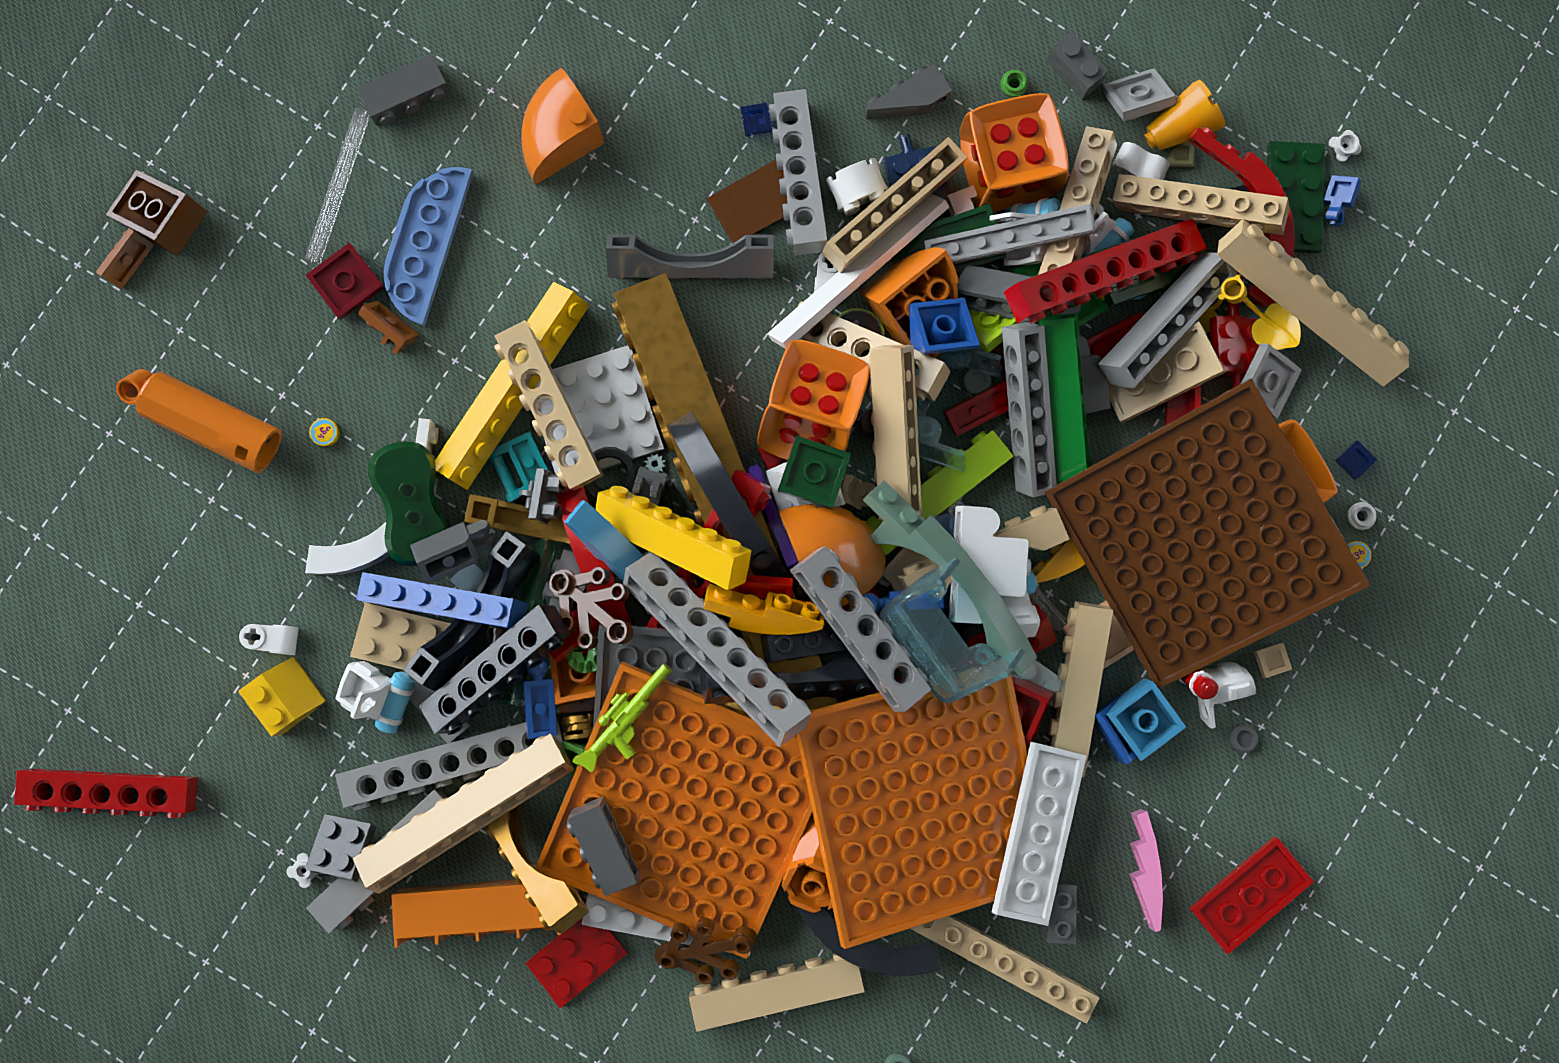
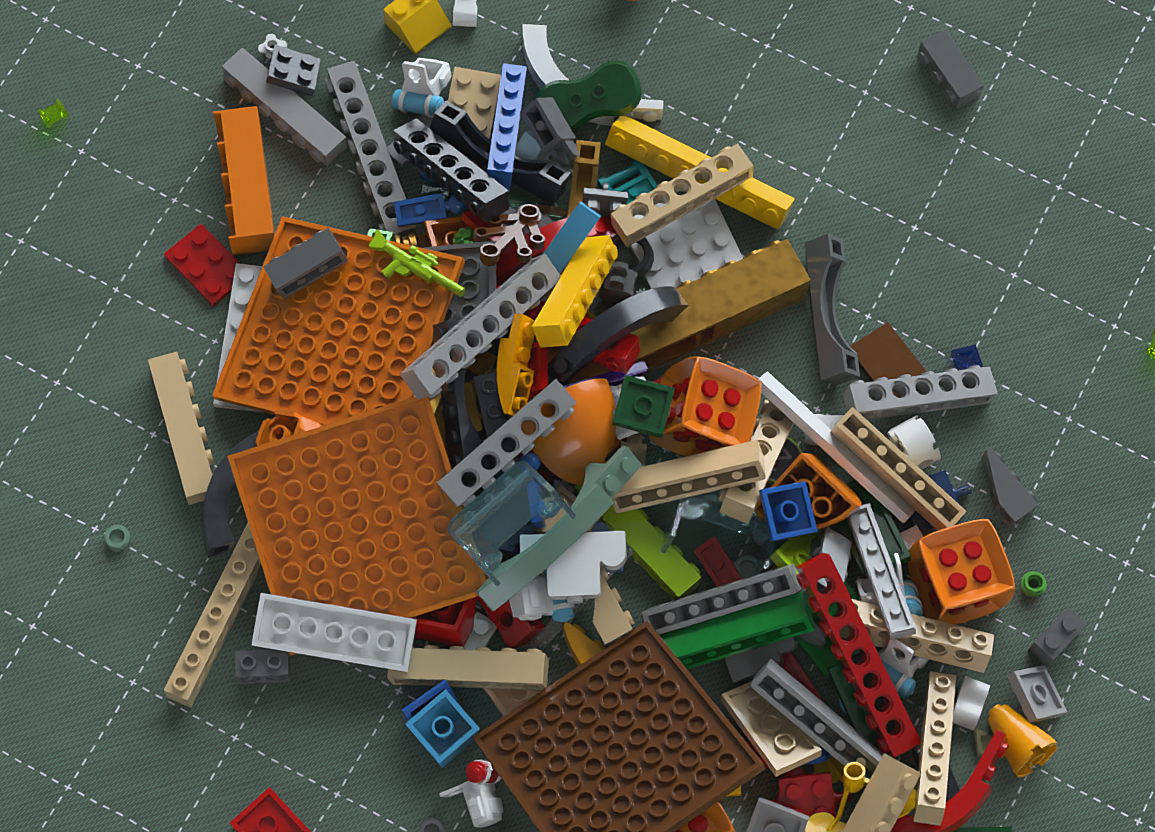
camera: 85 degrees right, 15 degrees down
clear axle [305,108,370,264] -> none
dark red plate [305,242,385,320] -> none
yellow tile [309,418,340,447] -> none
brick [353,734,575,894] -> none
dark orange plate [358,300,419,354] -> none
medium blue plate [384,167,474,327] -> none
arch [485,804,589,934] -> none
orange brick [521,68,605,185] -> none
reddish brown plant [654,917,757,984] -> none
bright pink slope [1129,809,1163,932] -> none

